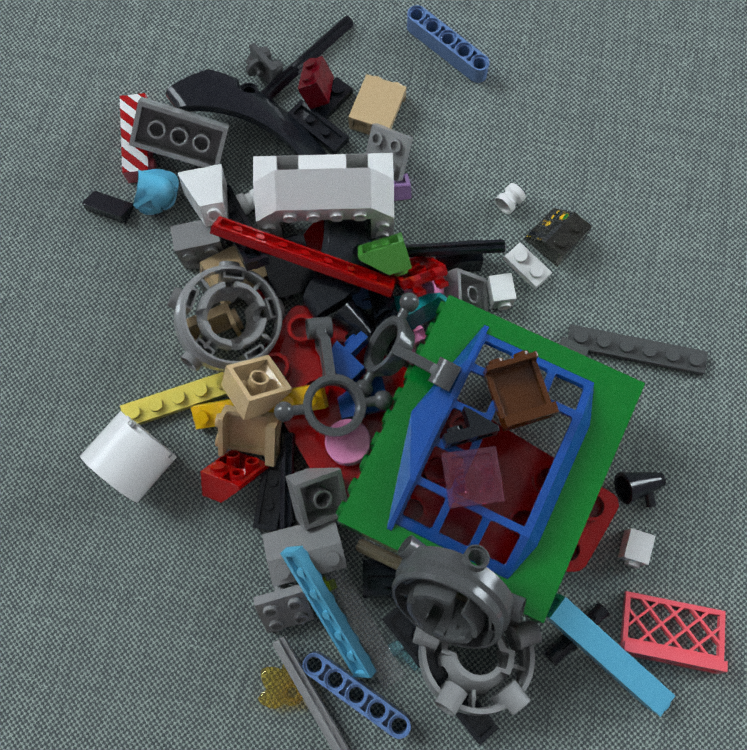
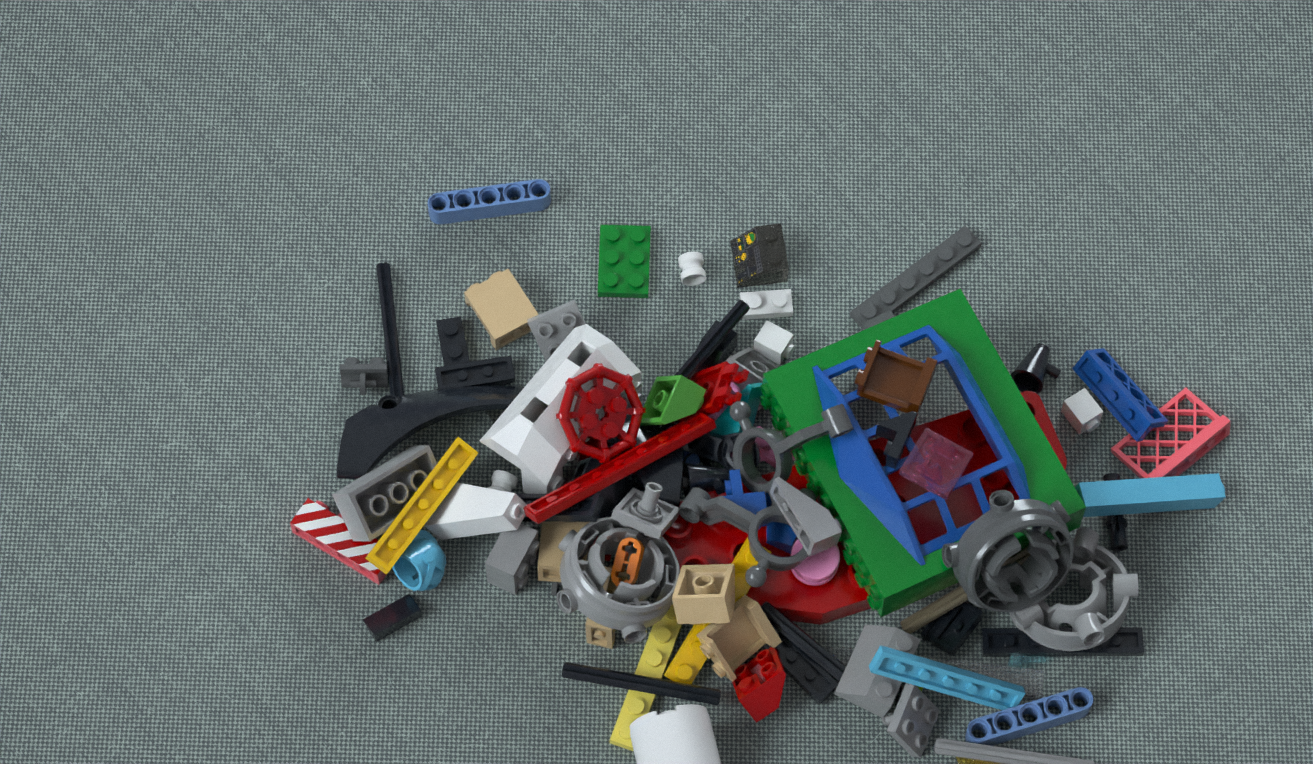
camera: 55 degrees left, 10 degrees down
light grey slope [285,468,348,530] -> none
dark red brick [298,56,334,109] -> none
none -> yellow plate [365,437,478,574]
none -> red plate [556,363,646,463]
none -> black axle [562,662,721,705]
none -> green plate [597,225,651,298]
none -> light grey plate [611,482,679,539]
none -> orange beam [611,537,644,586]
none -> light grey slope [770,477,842,557]
none -> blue fence [1072,348,1168,442]

